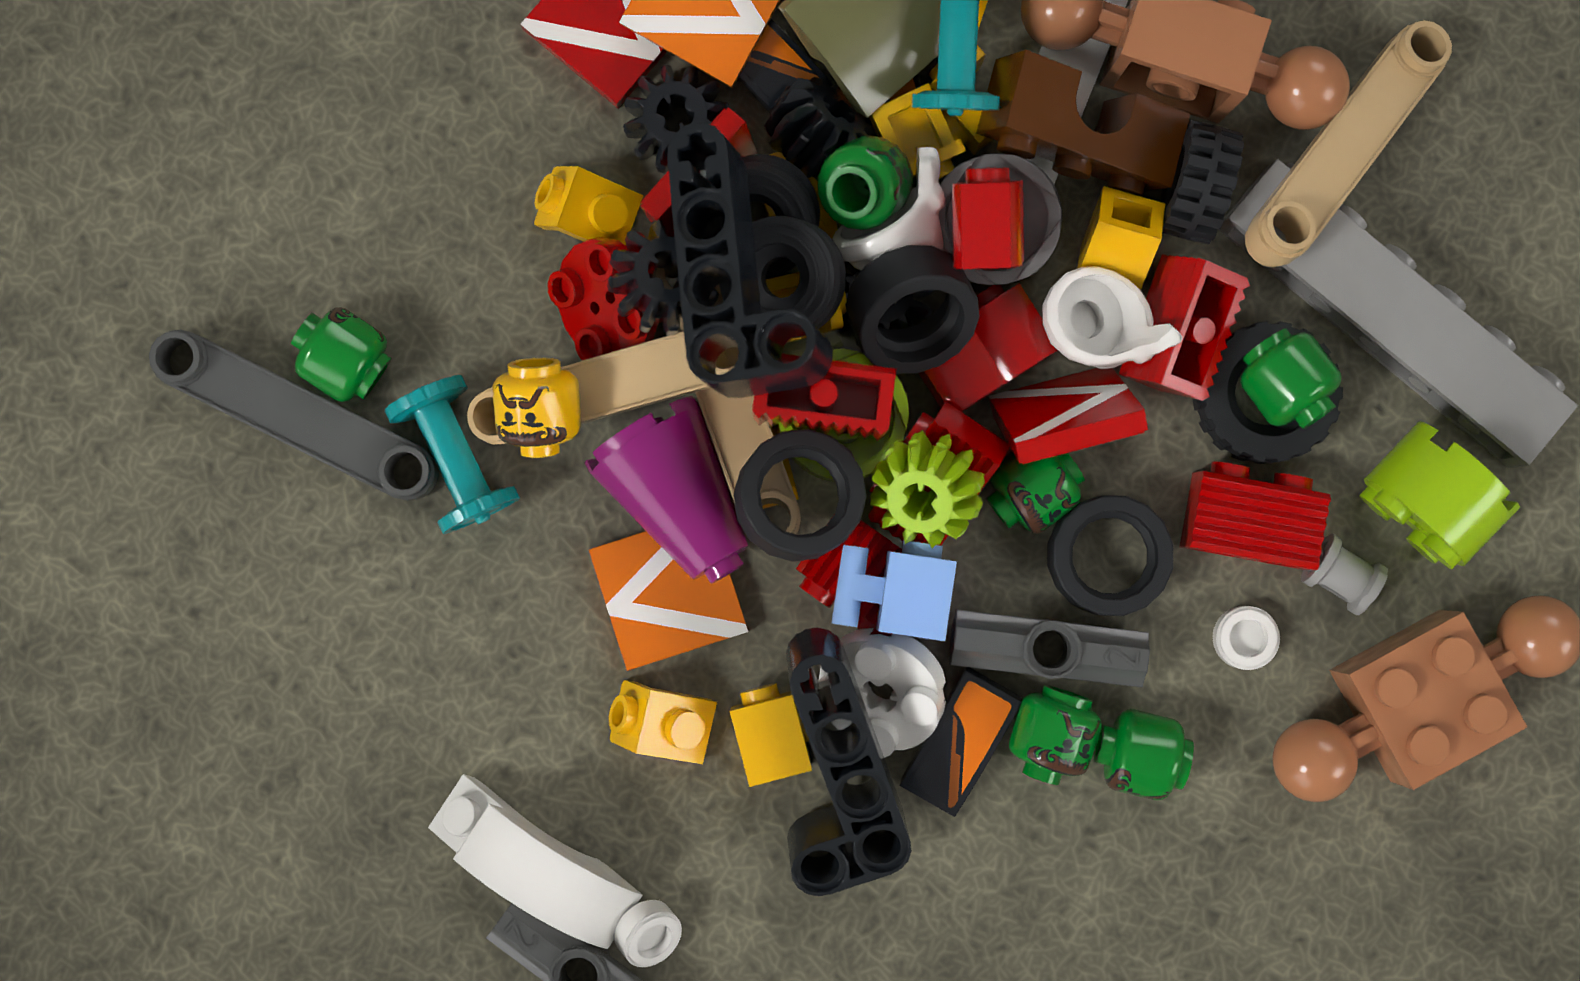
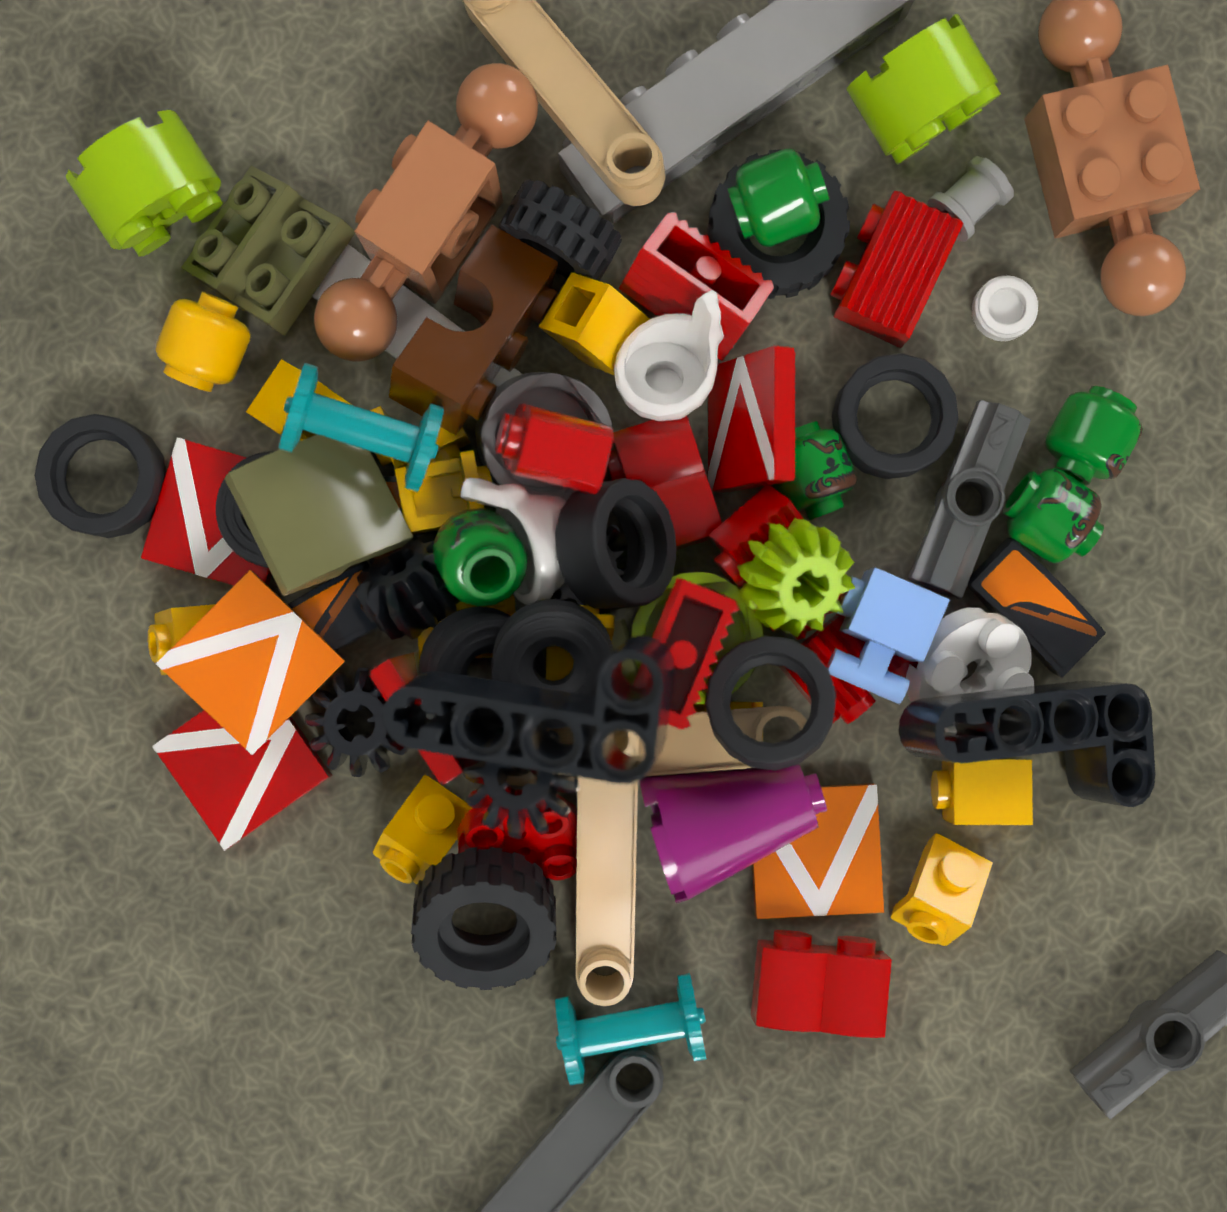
camera: 75 degrees left, 0 degrees up
green head [291,307,392,402] -> none
white arch [428,774,643,949] -> none
yellow head [492,358,581,458] -> none
white tile [614,900,682,967] -> none
none -> black tyre [411,847,556,990]
none -> red brick [751,930,892,1038]

